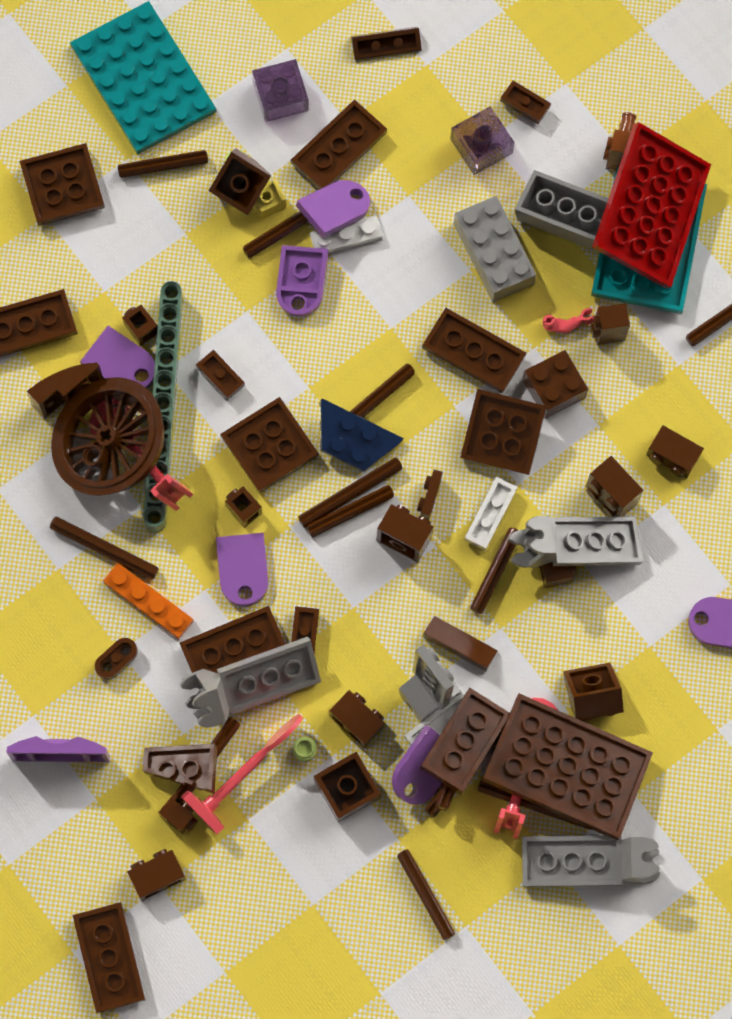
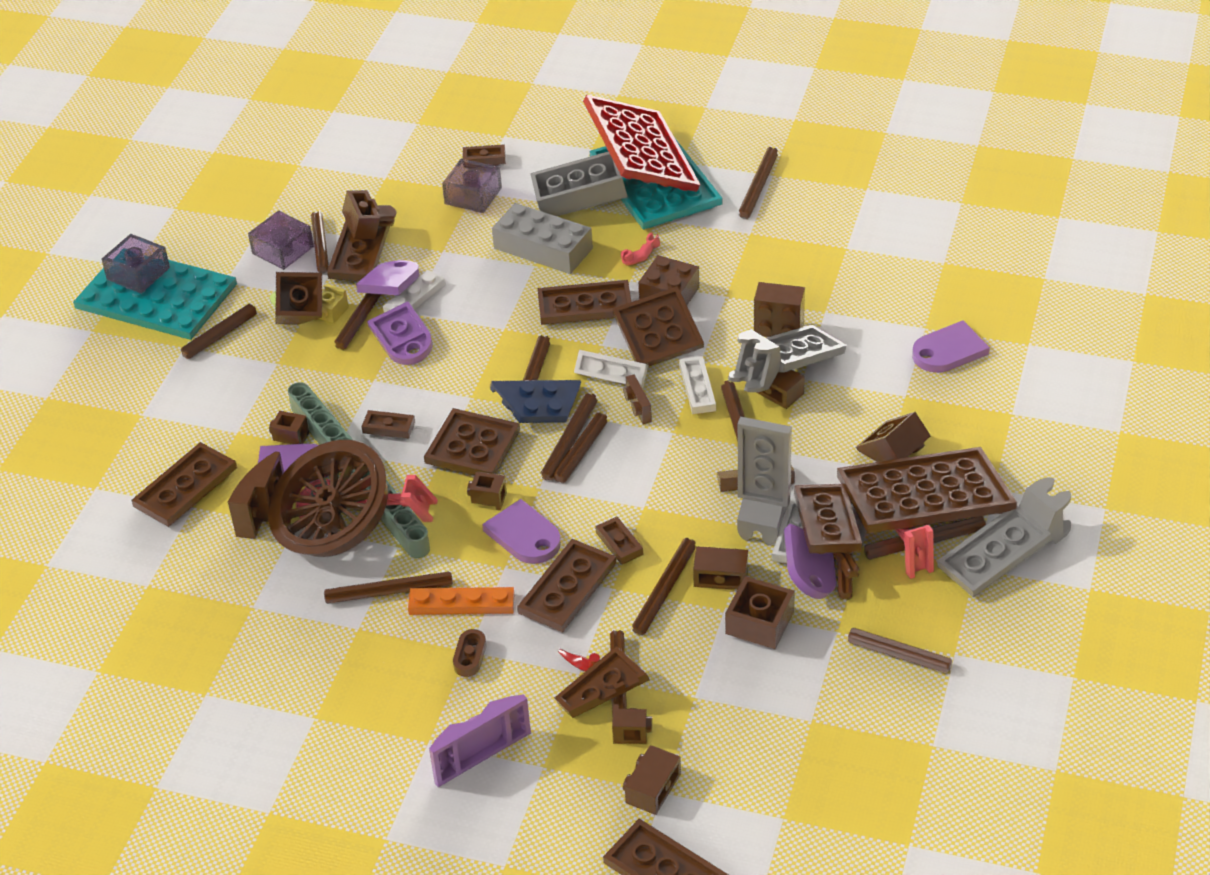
camera: 30 degrees left, 30 degrees down
reddish brown plate [19,143,105,226] -> none
light grey hinge [180,637,321,728] -> none
coral piece [181,714,303,834] -> none
yellowish green plate [292,737,317,761] -> none
reddish brown slope [351,27,422,60] -> none
reddish brown brick [376,504,434,563] -> none
reddish brown brick [591,303,630,345] -> none
dark orange brick [603,112,637,171] -> none
reddish brown brick [646,425,704,478] -> none
none -> brick [101,233,170,294]
none -> reddish brown axle [311,211,329,273]
none -> reddish brown brick [342,190,397,240]
none -> red bar [558,649,600,672]
none -> white plate [574,350,649,388]
none -> reddish brown axle [632,538,696,635]

